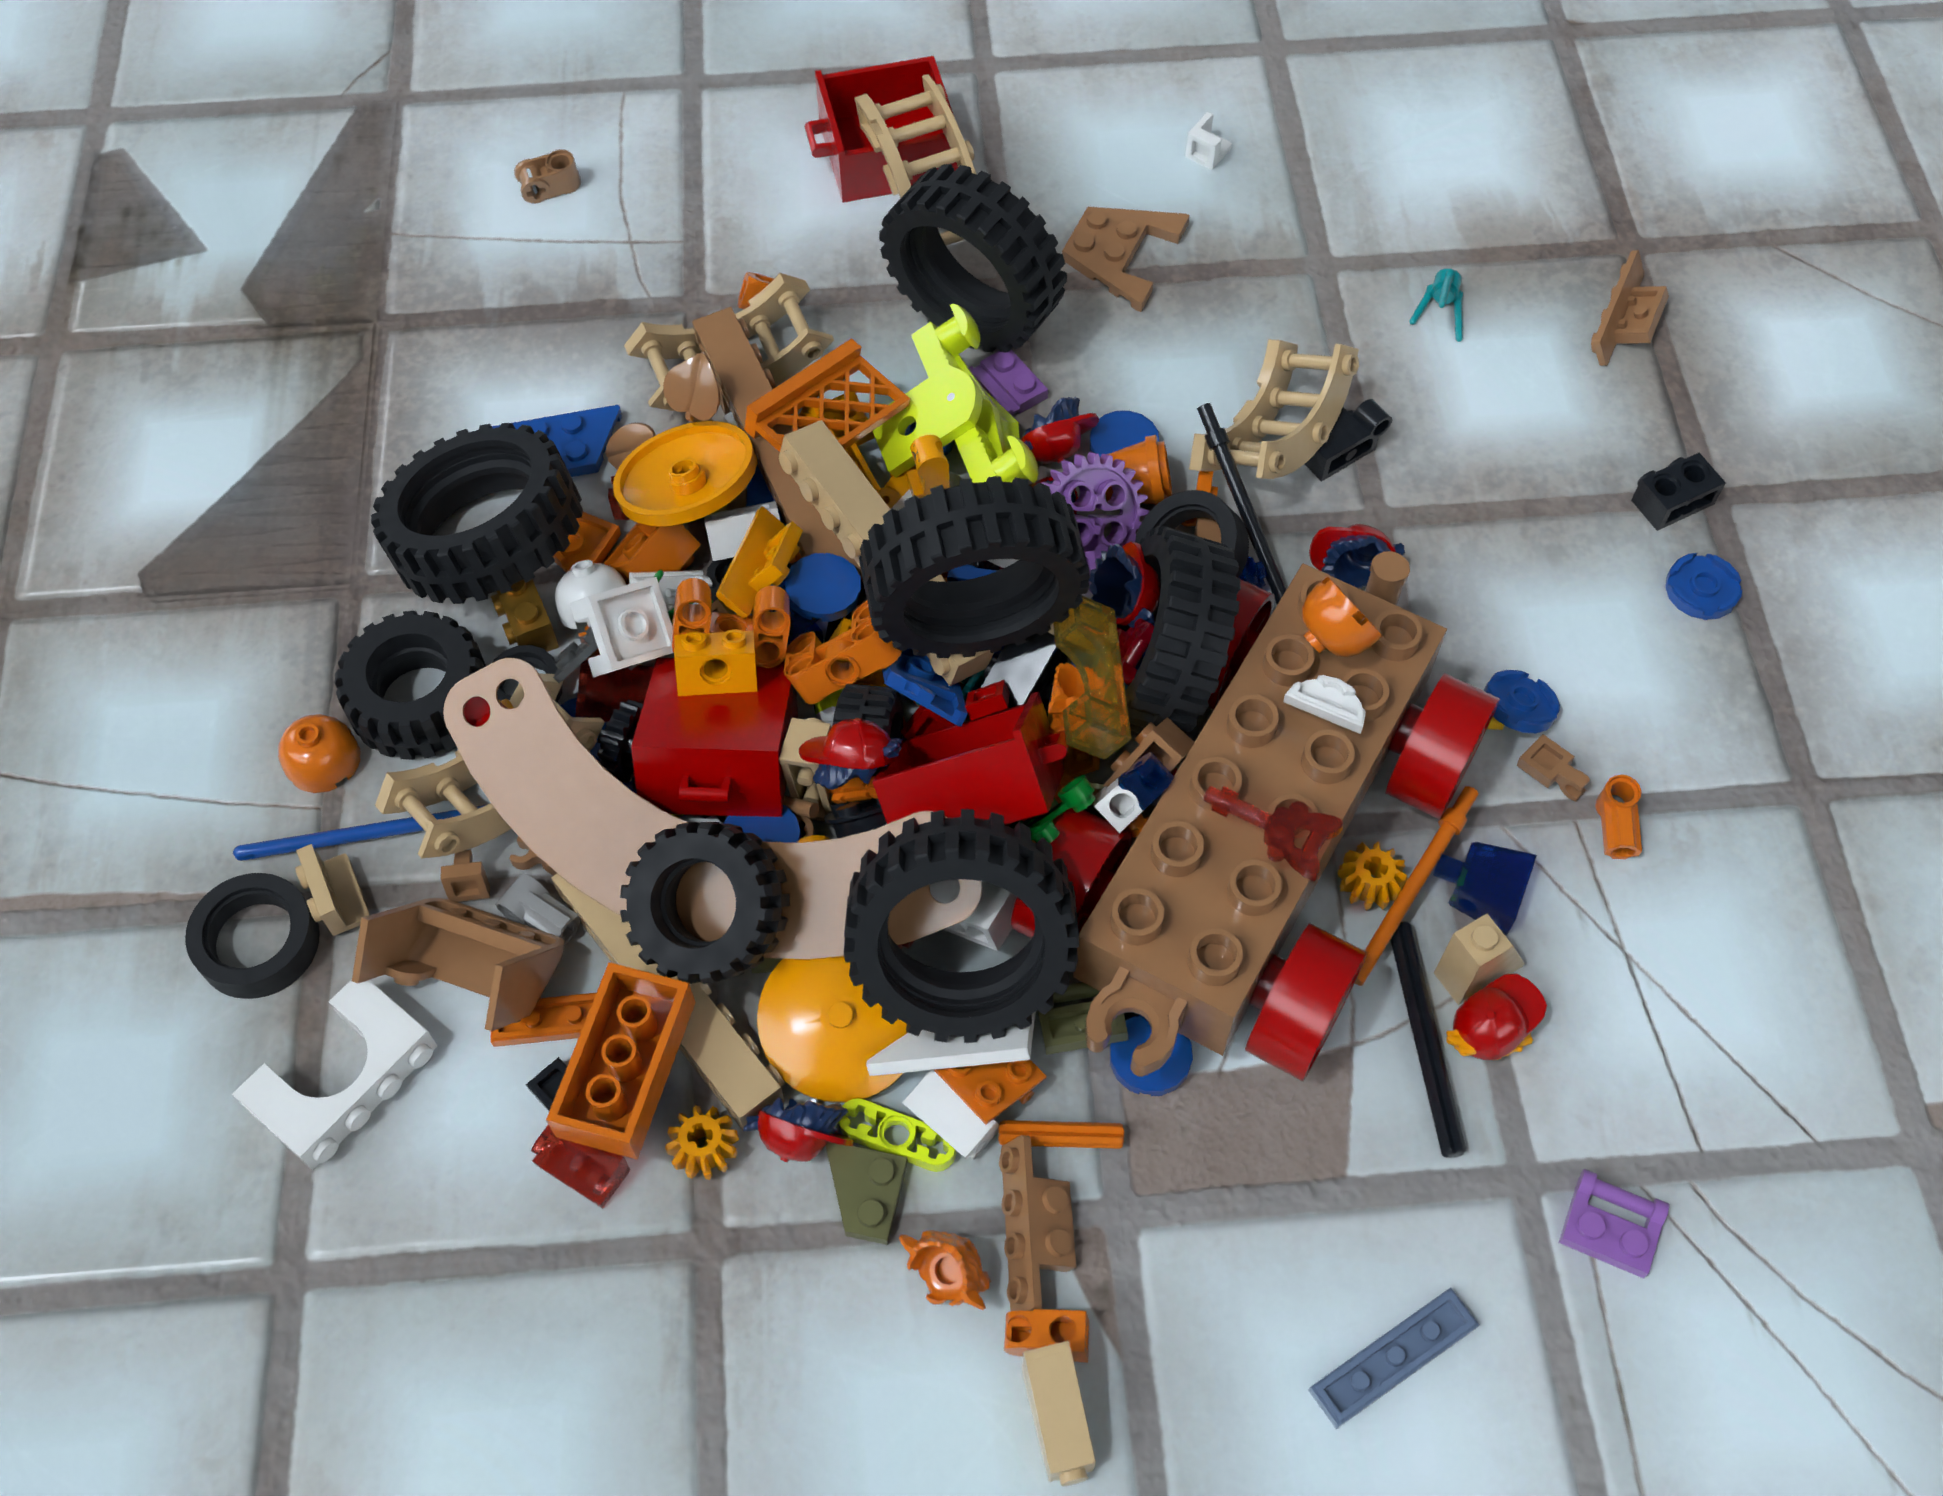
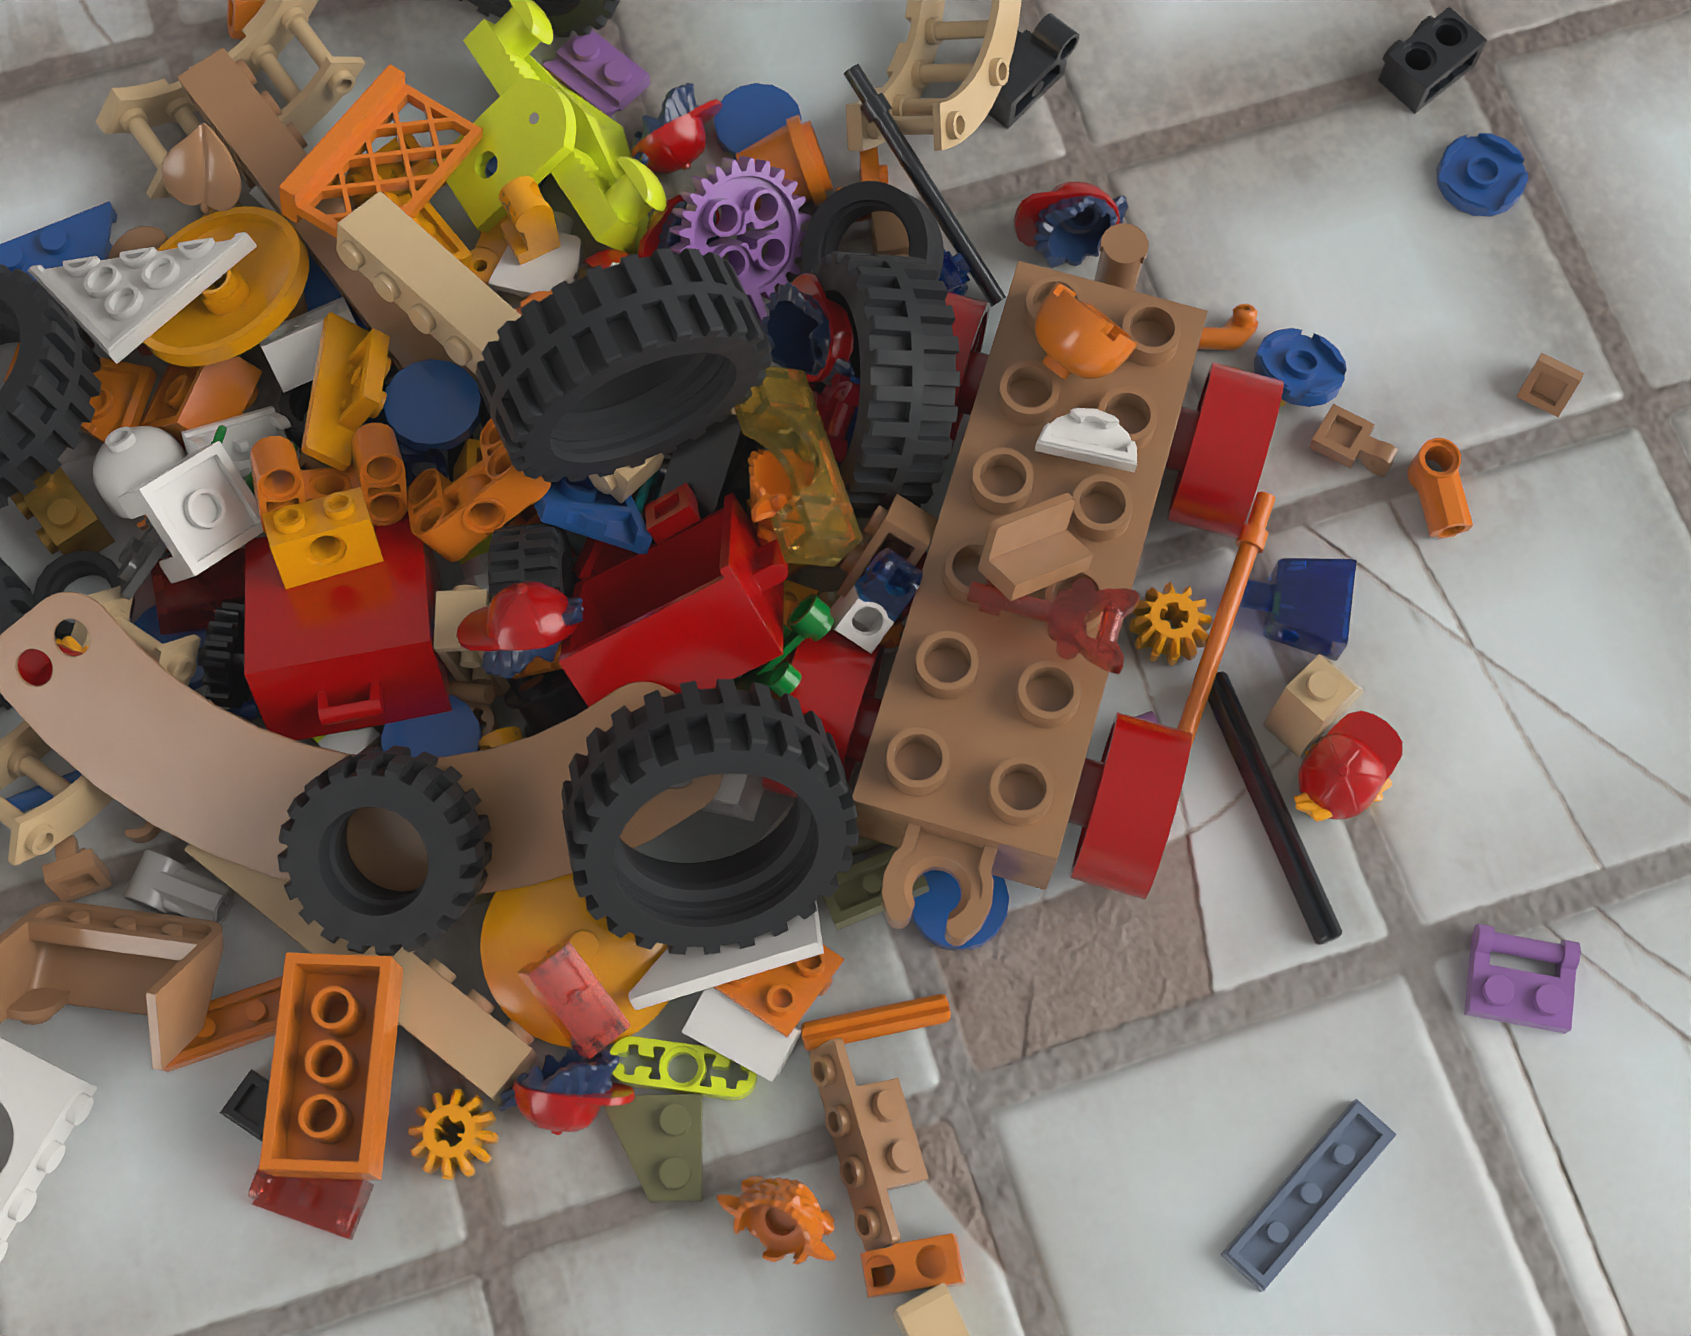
camera: 15 degrees left, 10 degrees up
none -> white tile [28,232,257,364]
none -> clear red hinge [517,942,631,1059]
none -> medium nougat panel [978,493,1094,601]
none -> orange arm [1197,304,1258,351]
none -> medium nougat tile [1516,352,1584,418]

